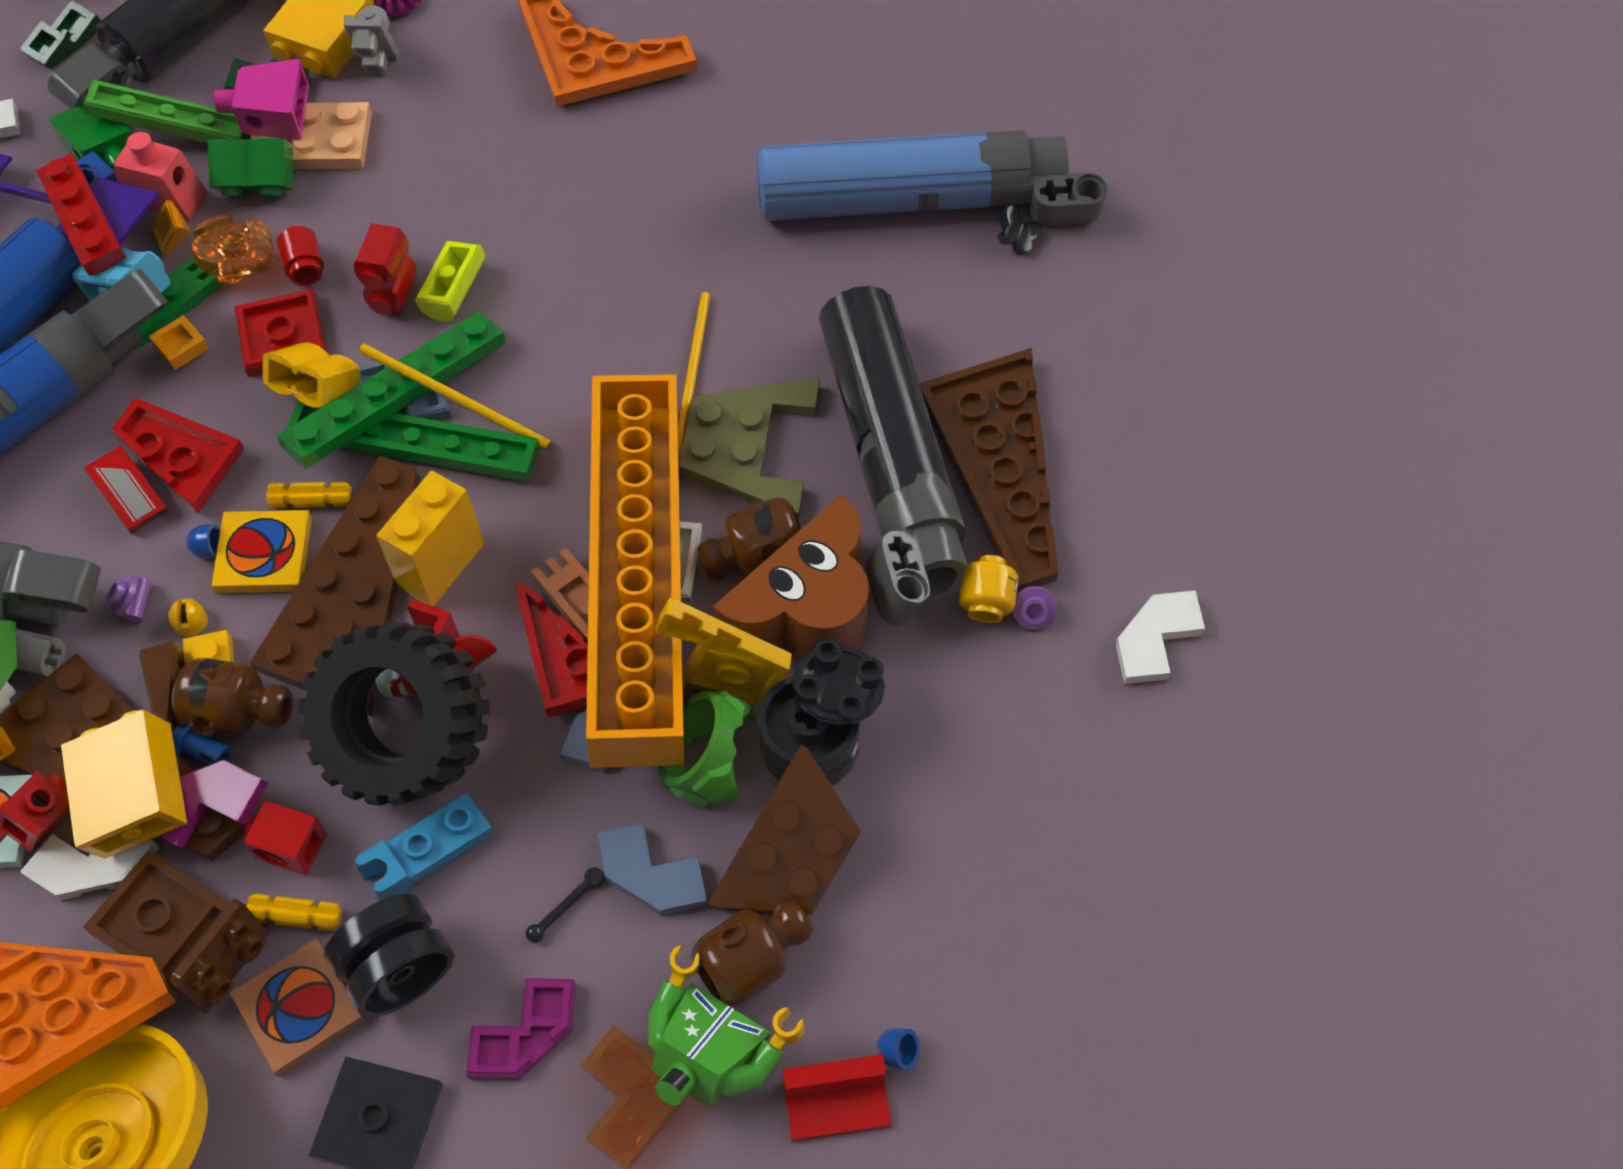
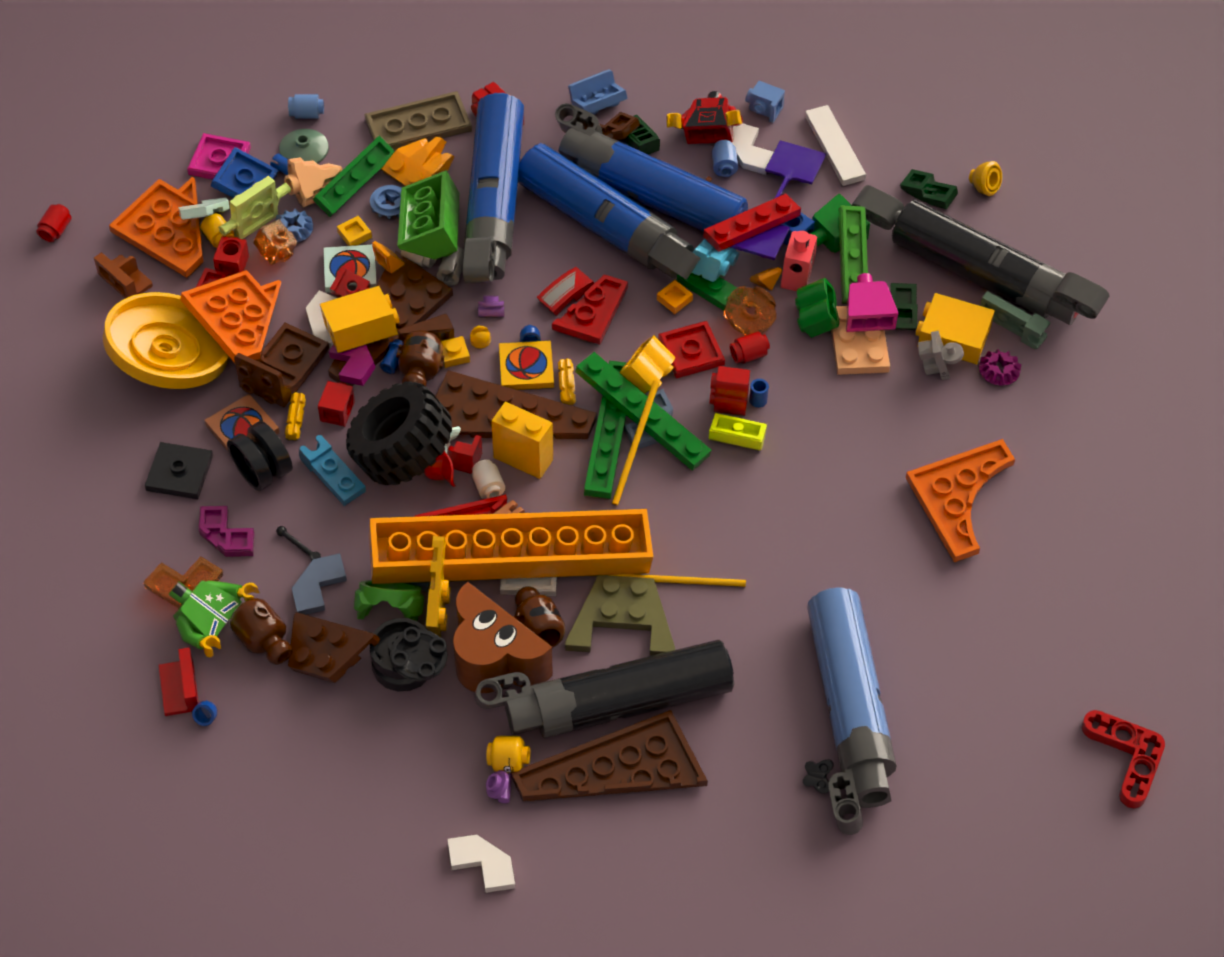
camera: 85 degrees right, 5 degrees down
none -> white brick [472,460,505,499]

